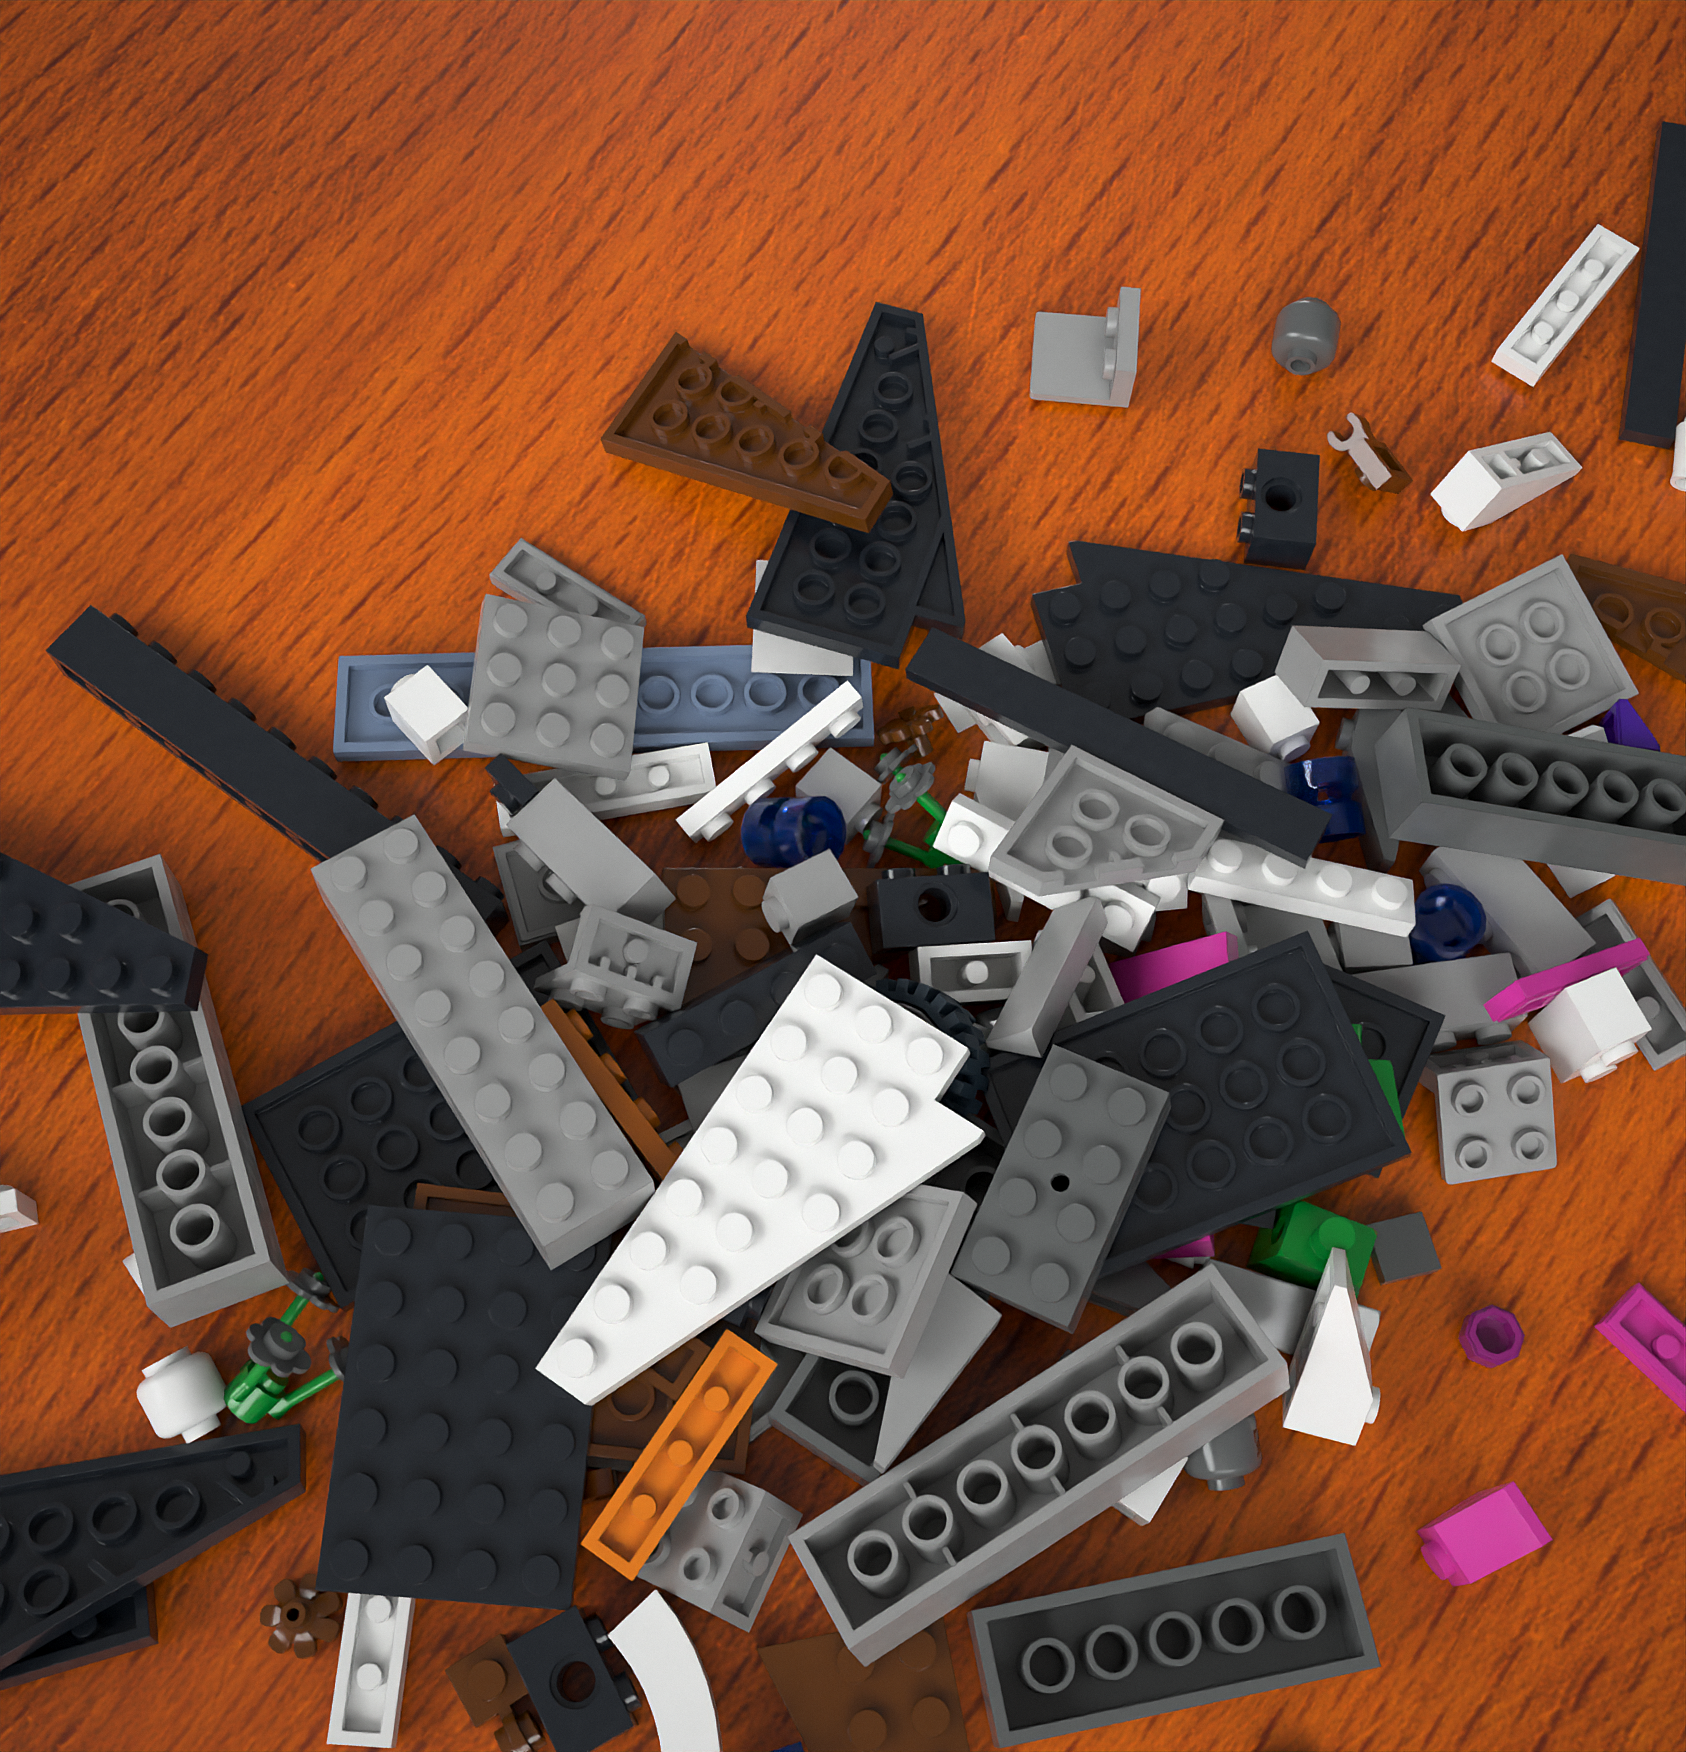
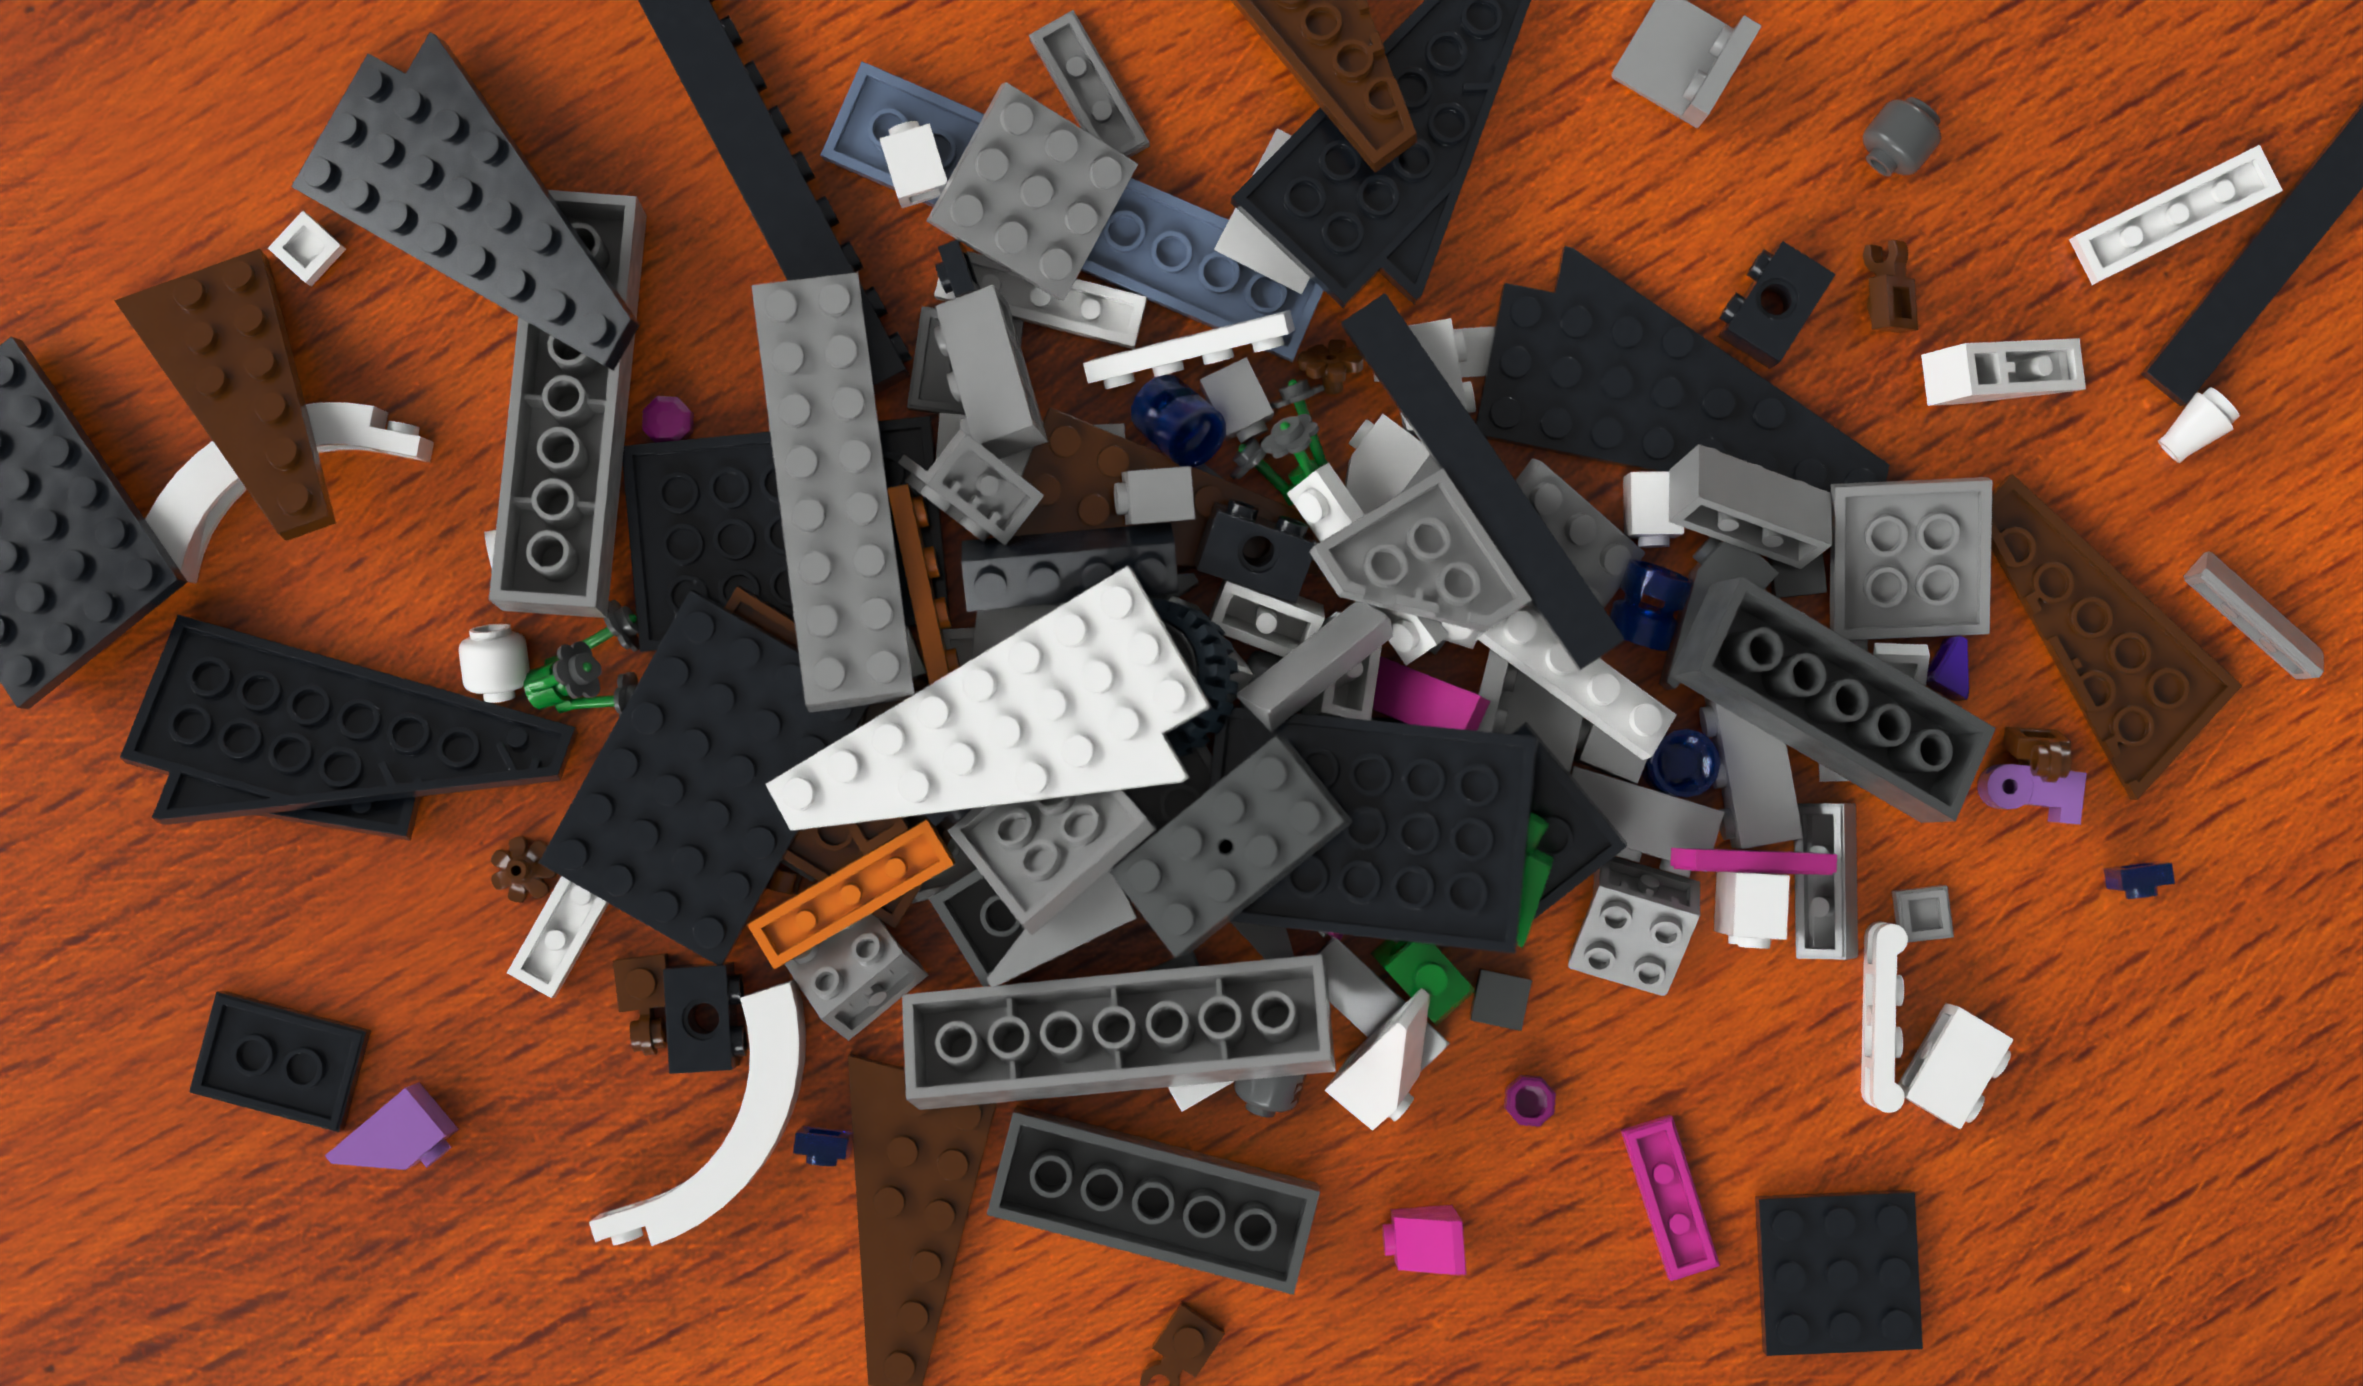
camera: 30 degrees right, 20 degrees up
none -> magenta tile [642,396,694,443]

